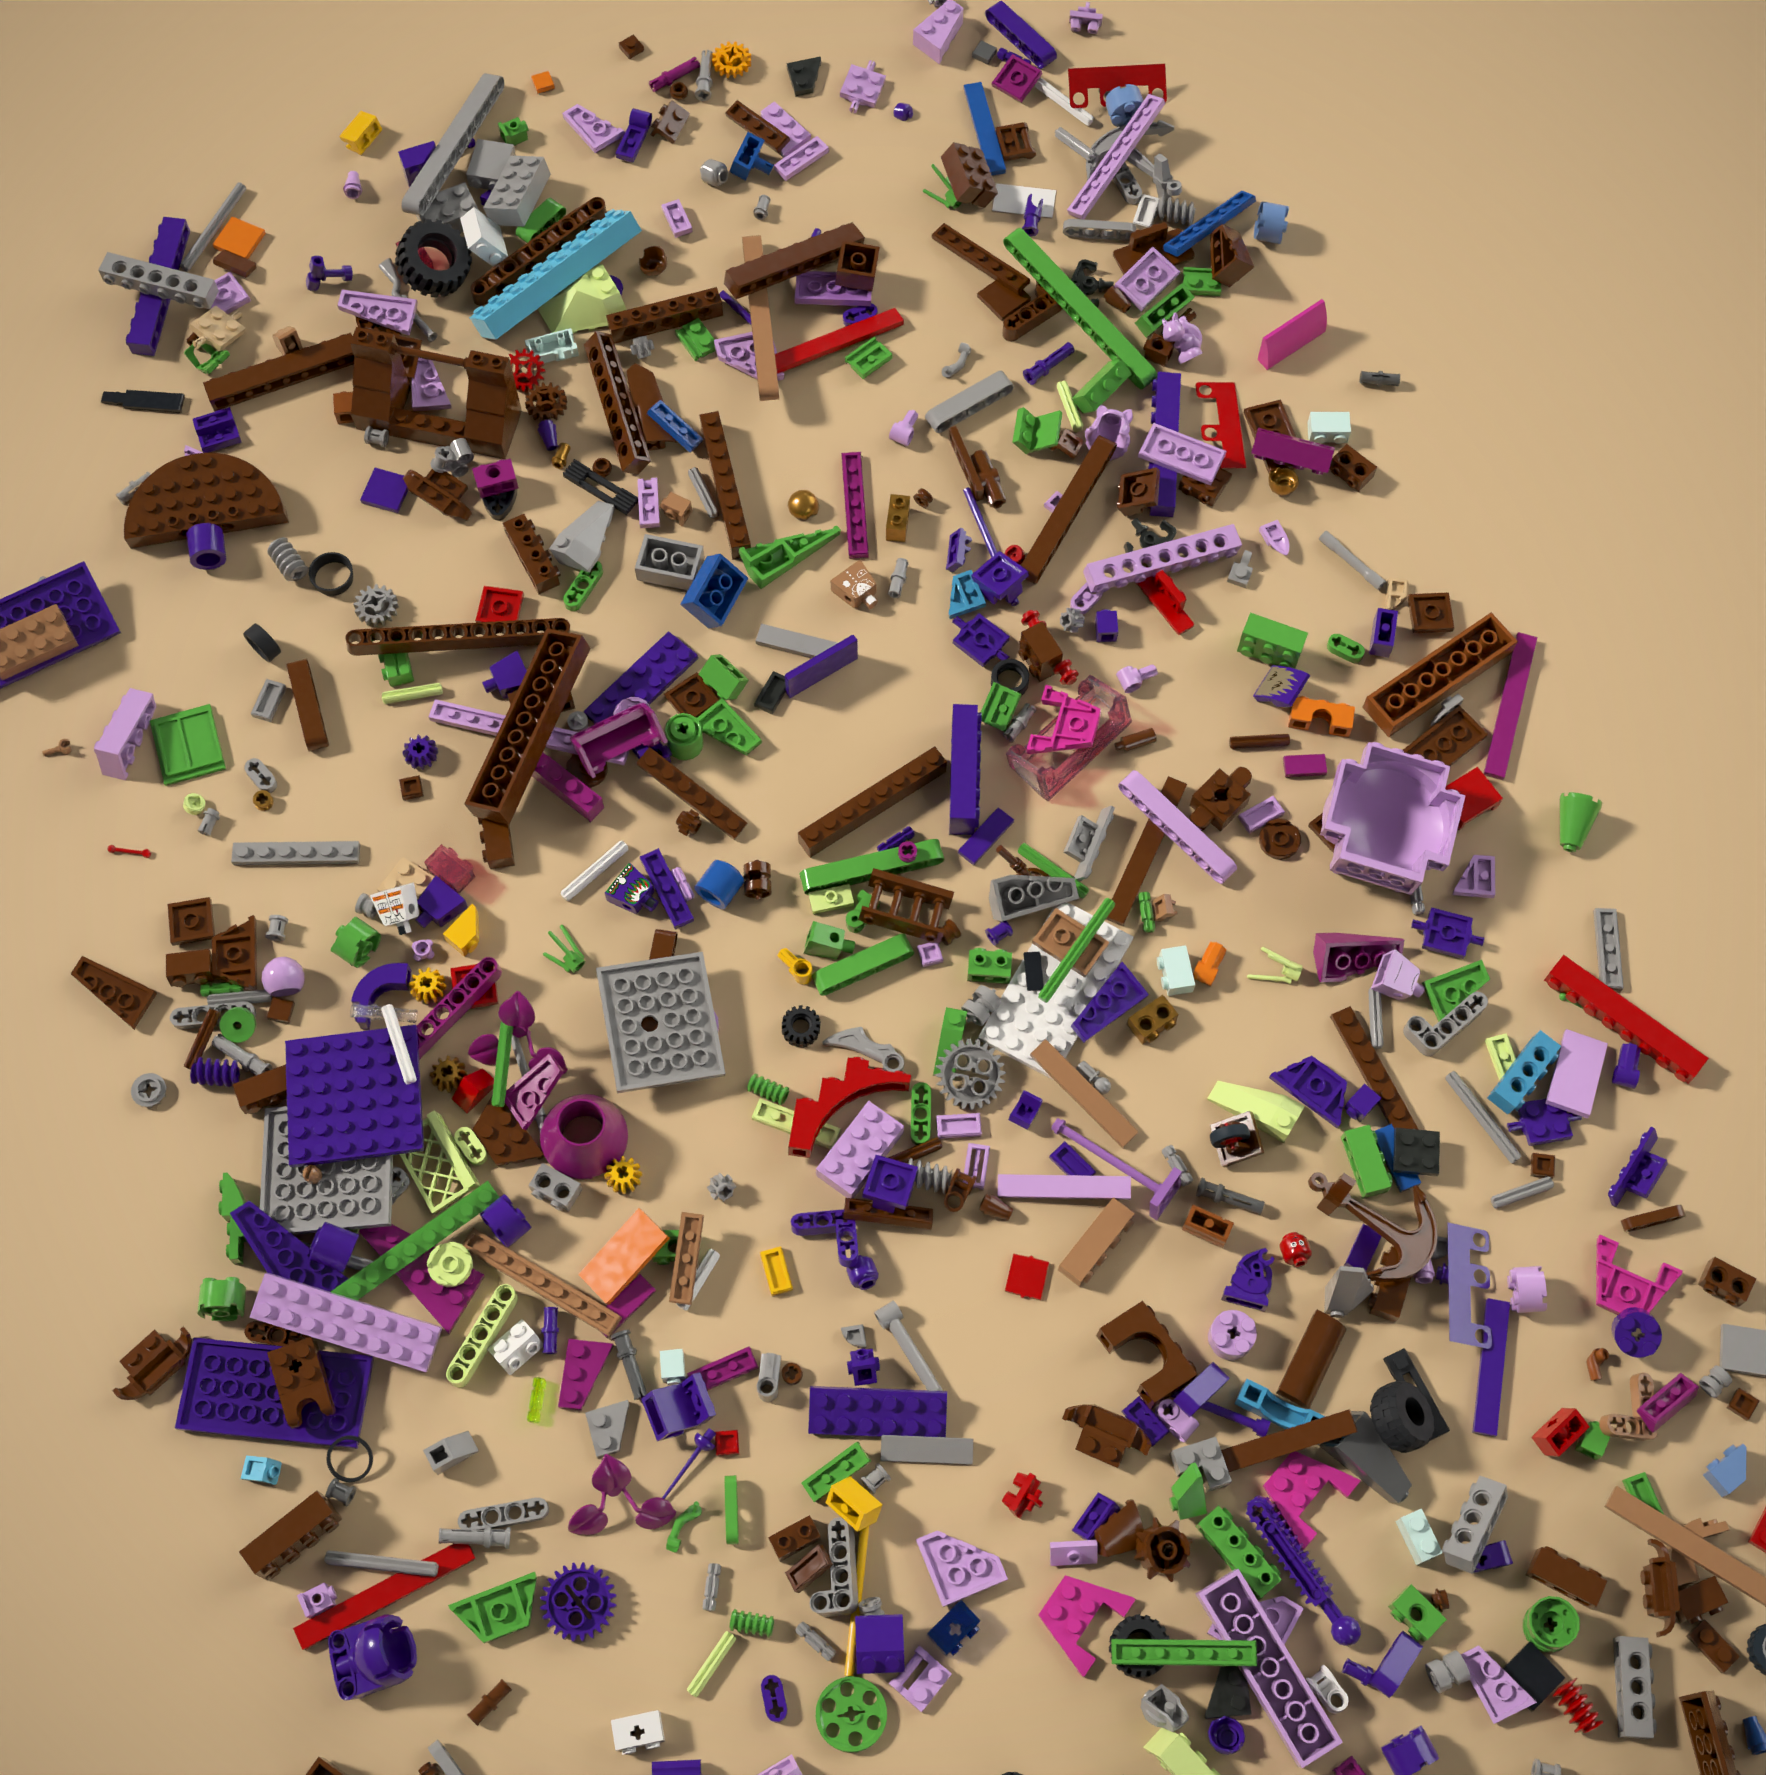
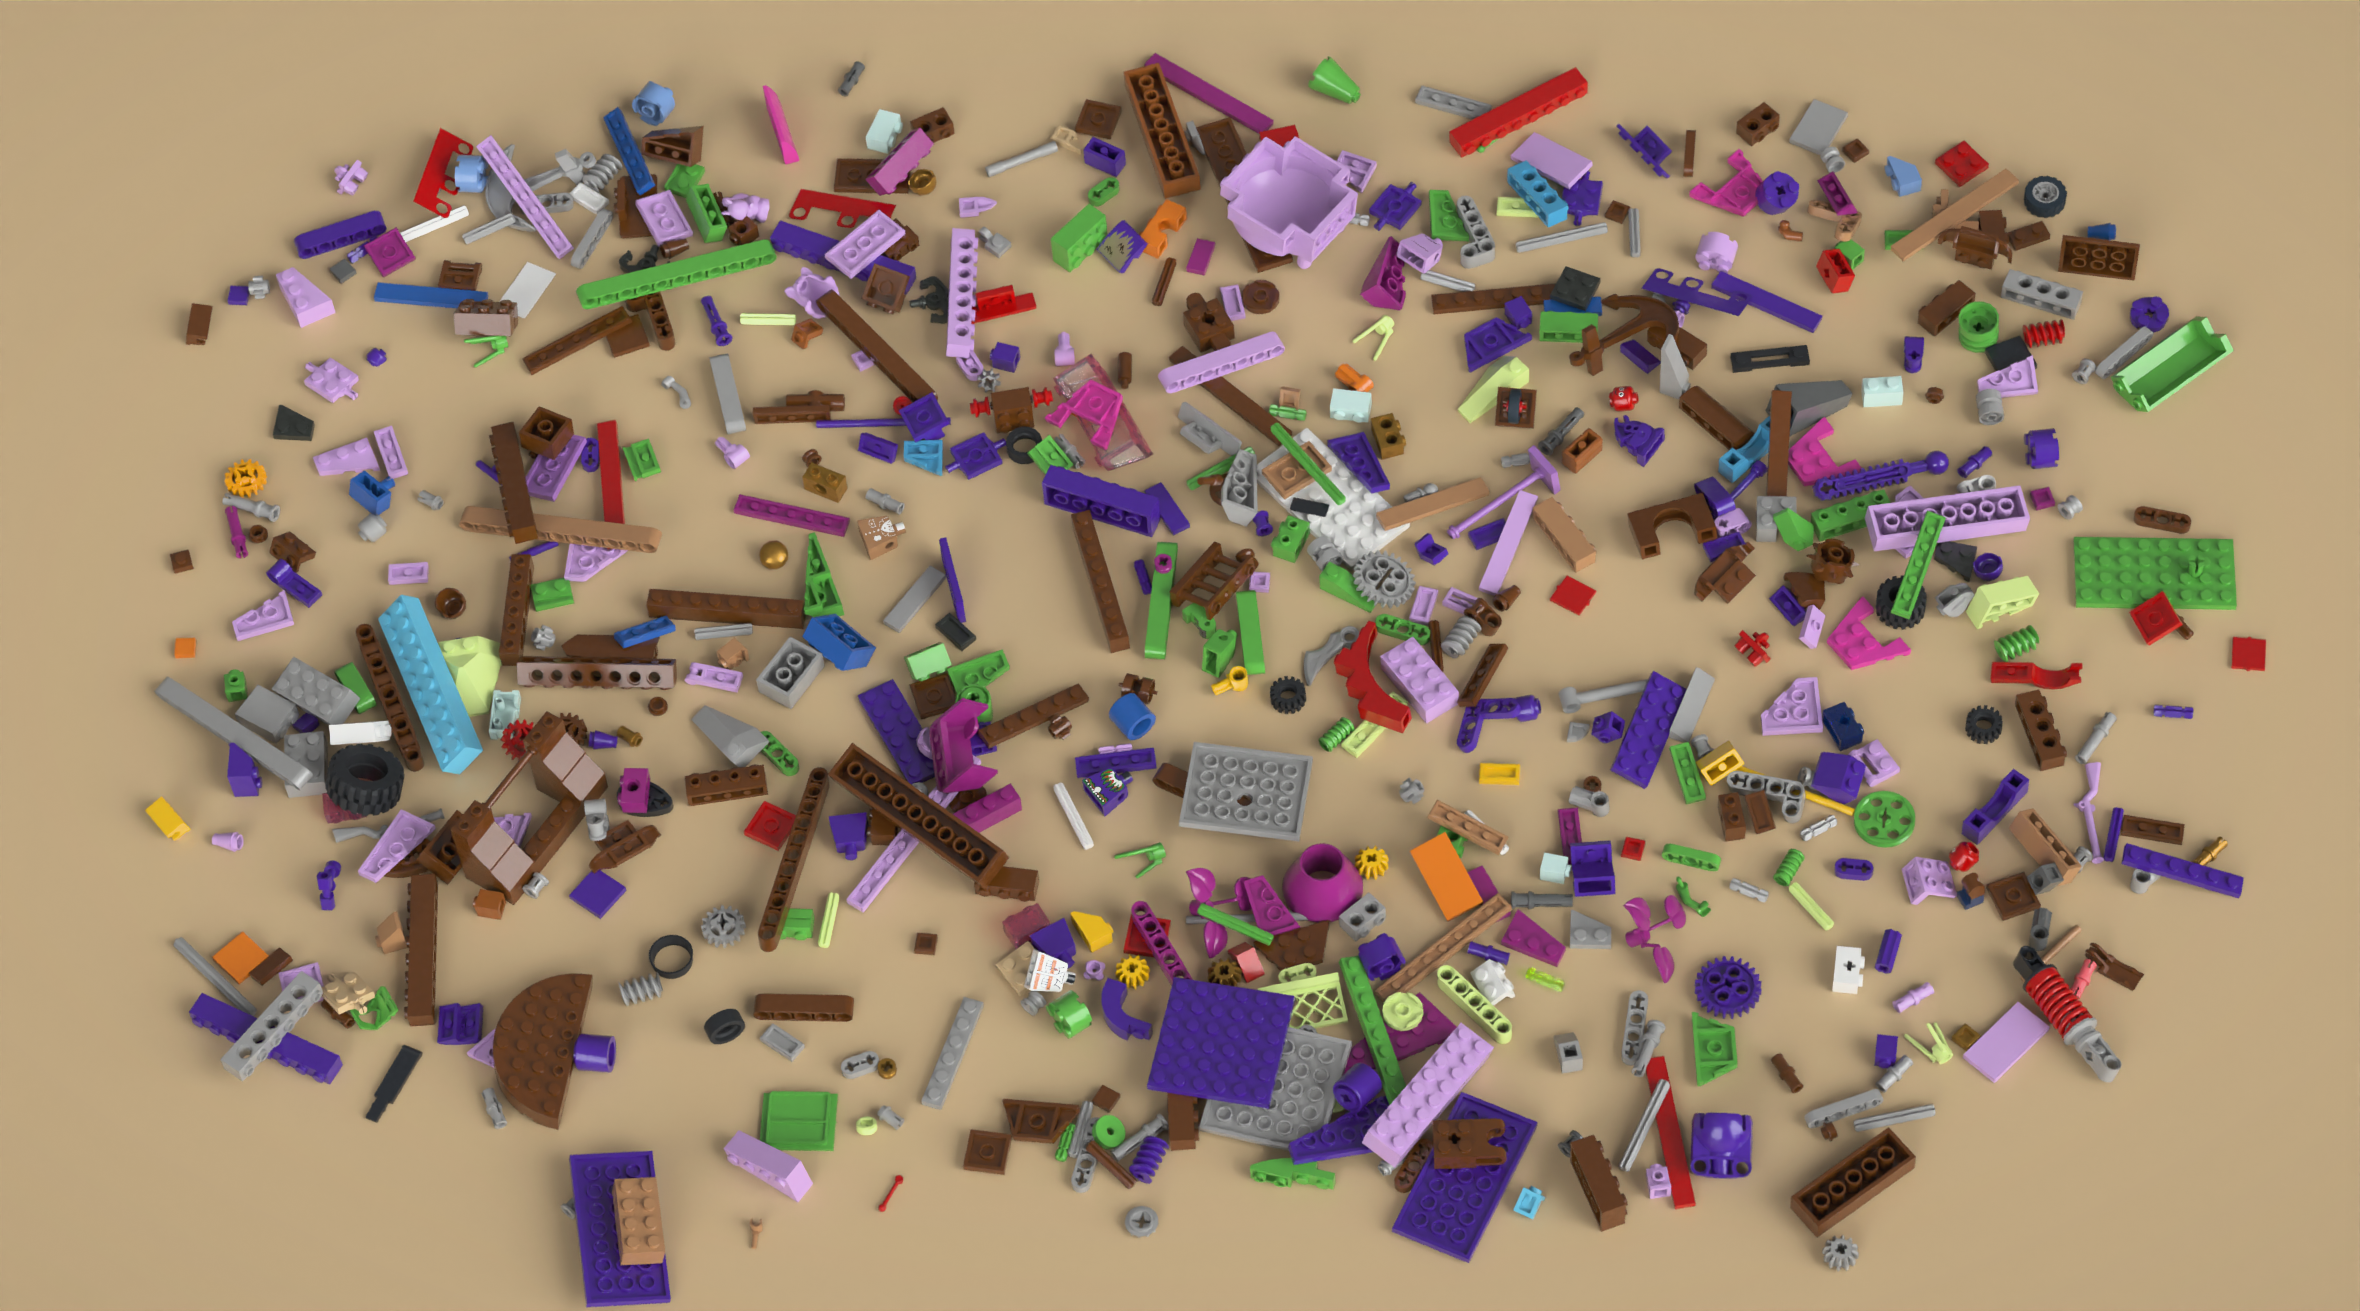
camera: 65 degrees left, 10 degrees down
reddish brown wing [71,956,157,1030] -> none
reddish brown plate [112,1326,192,1400] -> none
reddish brown brick [166,949,214,987] -> none
bright green brick [197,1277,246,1321] -> none
lavender helmet [262,957,305,997] -> none
light grey bush [265,915,288,941] -> none
medium nougat hinge [302,1165,322,1184] -> none
black piece [326,1435,373,1482] -> none
clear pin [350,1003,418,1023] -> none
white axle [381,1004,417,1084] -> none
dark purple gear [402,734,439,770] -> none
black container [563,459,638,515] -> none
dark purple sword [662,1428,716,1499] -> none
reddish brown tile [725,100,790,153] -> none
yellowish green plate [808,884,854,914] -> none
dark purple panel [862,1155,918,1213] -> none
bright green bracket [1012,407,1063,454] -> none
dark purple piece [1022,194,1043,237] -> none
bright green brick [1072,359,1131,413] -> none
lavender brick [1208,1310,1257,1361] -> none
beam [1369,1631,1423,1698] -> none
black tyre [1370,1380,1434,1453] -> none
bright green brick [1388,1584,1447,1642] -> none
light grey brick [1442,1476,1508,1574] -> none
dark purple piece [1612,1043,1641,1089] -> none

